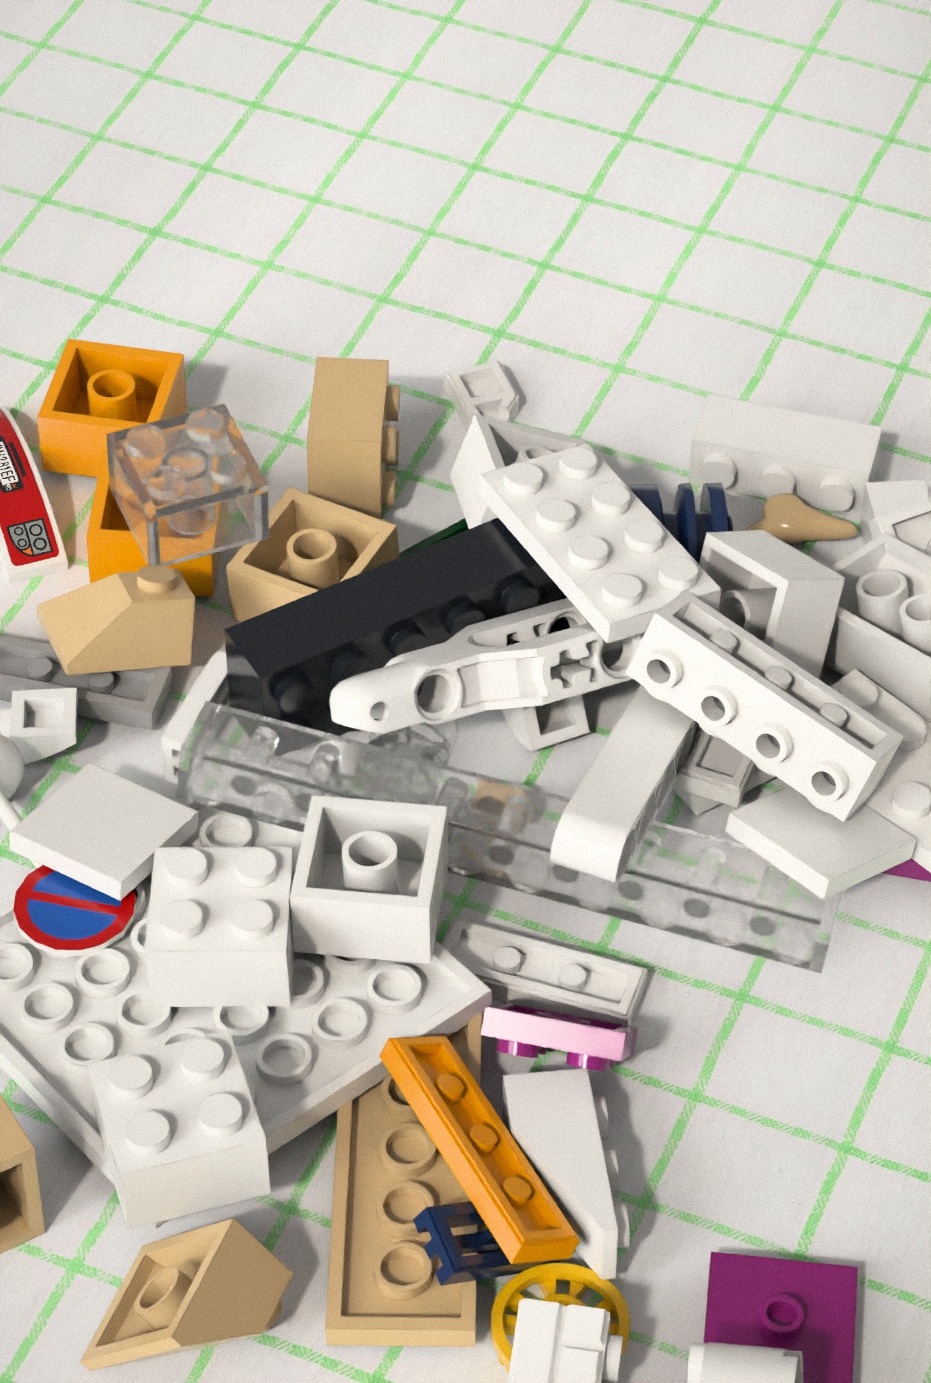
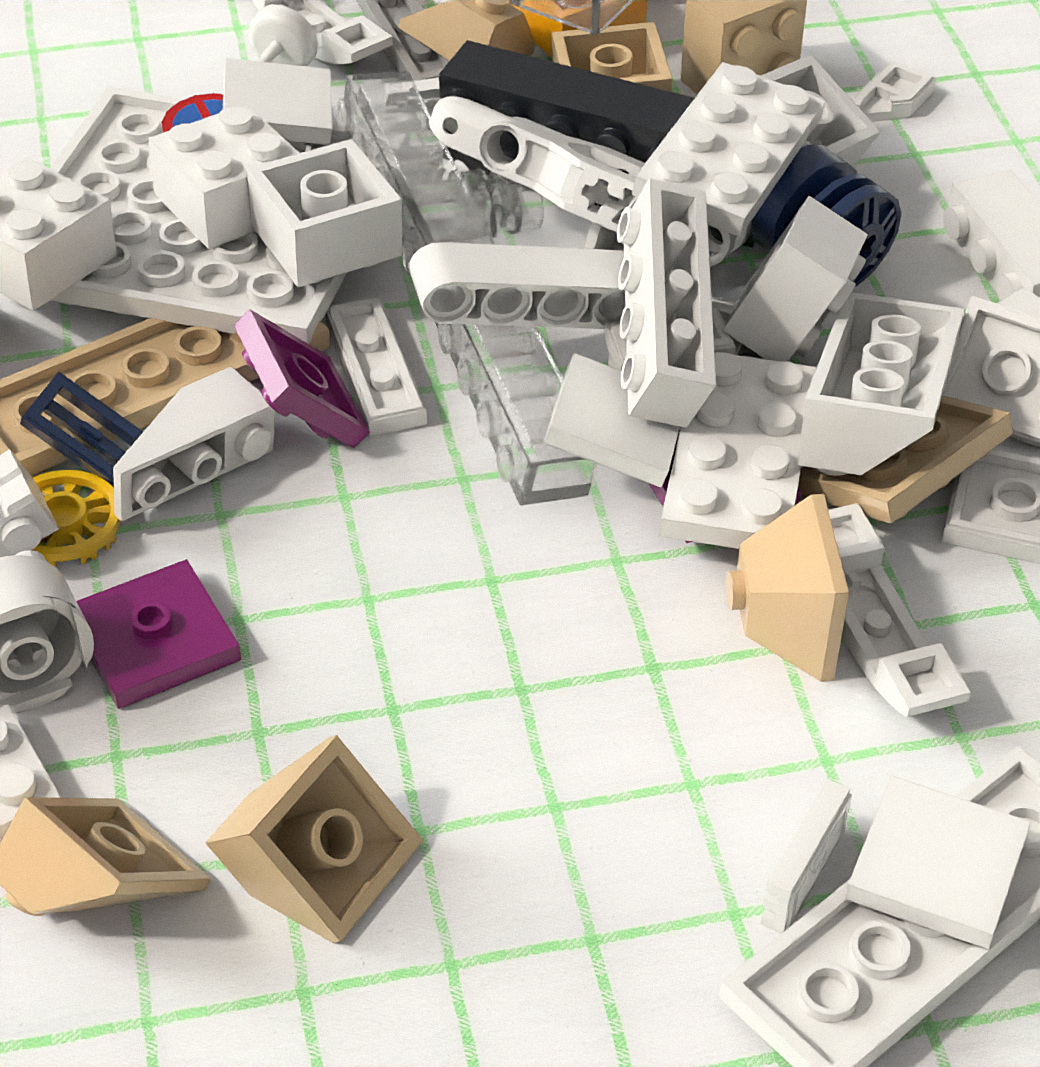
camera: 55 degrees right, 0 degrees up
light orange tile [379,1036,580,1264] -> none
tan animal [741,493,857,544] -> none

